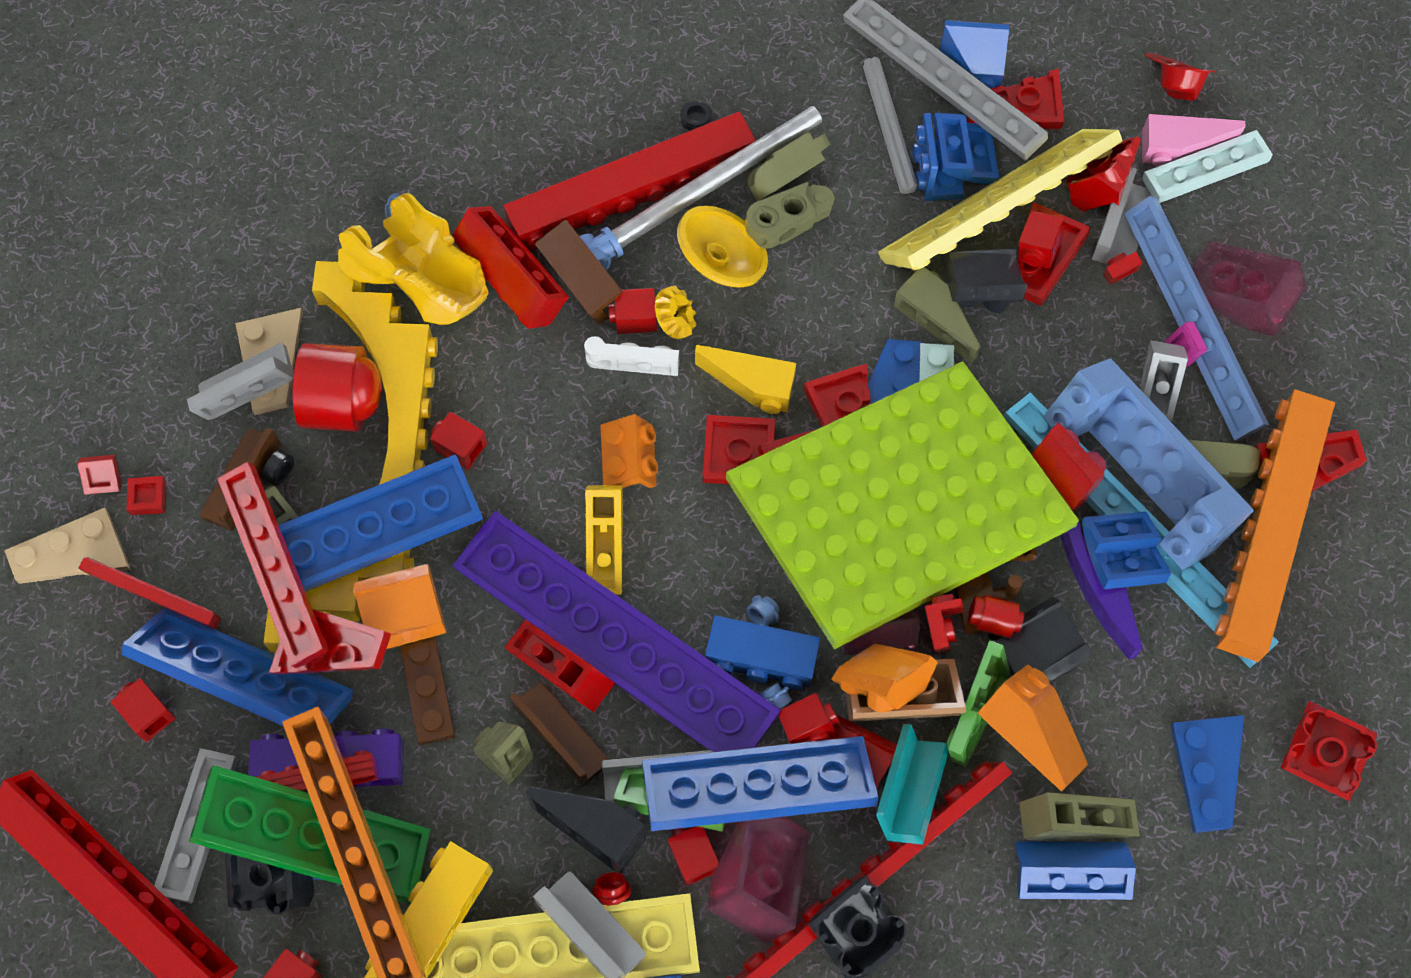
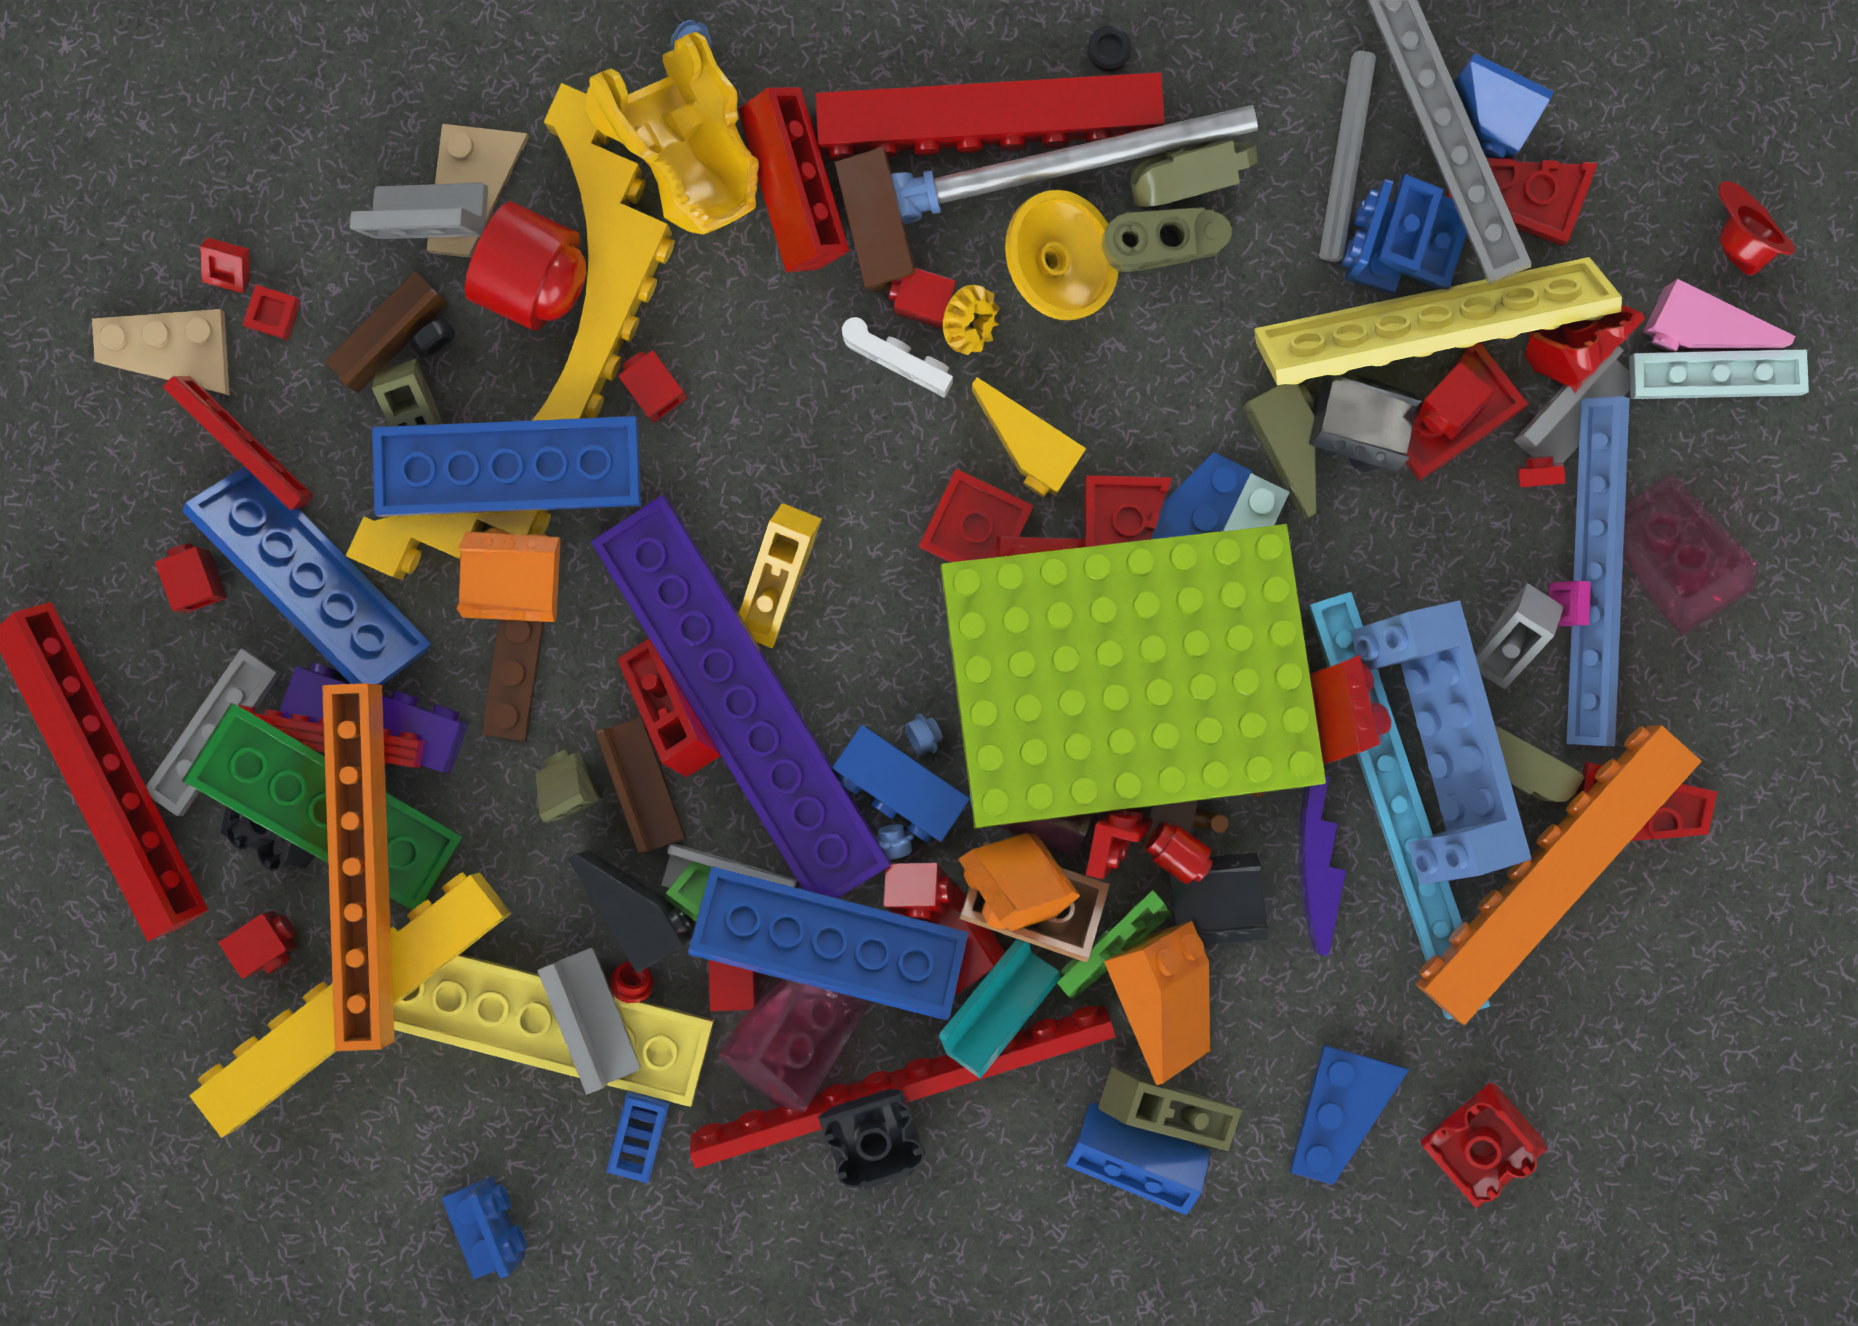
camera: 30 degrees right, 20 degrees up
plate [217,461,329,668] -> none
wing [269,609,391,675] -> none
orange bracket [600,414,658,488] -> none
blue slope [1082,511,1171,589] -> none

